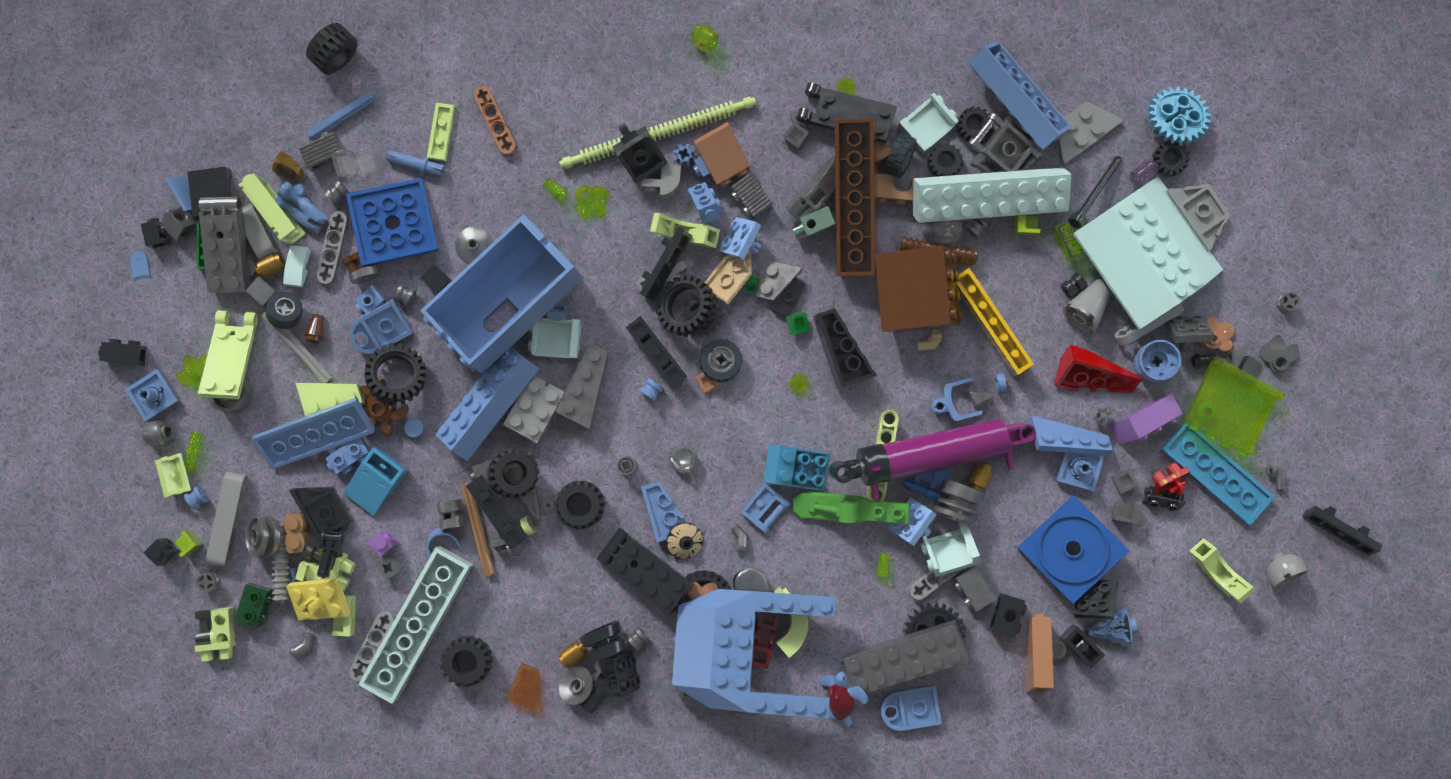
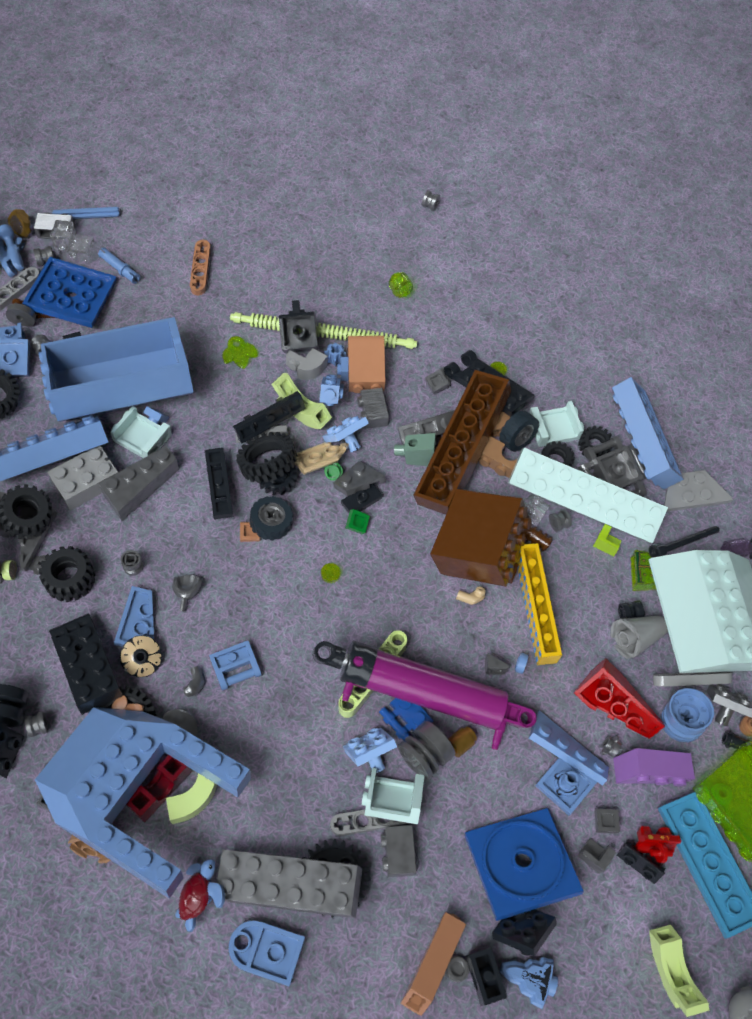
camera: 20 degrees right, 25 degrees down
black tyre [306,22,358,75] -> none
yellowish green tile [427,103,456,162] -> none
clear neon green pin [543,177,568,200] -> none
medium blue wheel [640,378,664,401] -> none
dark azure slope [763,444,830,491] -> none
bright green piece [793,492,910,524] -> none
black wedge [813,308,877,389] -> none
clear neon green pin [875,553,891,578] -> none
medium blue piece [932,377,982,421] -> none
black brick [989,593,1027,638] -> none

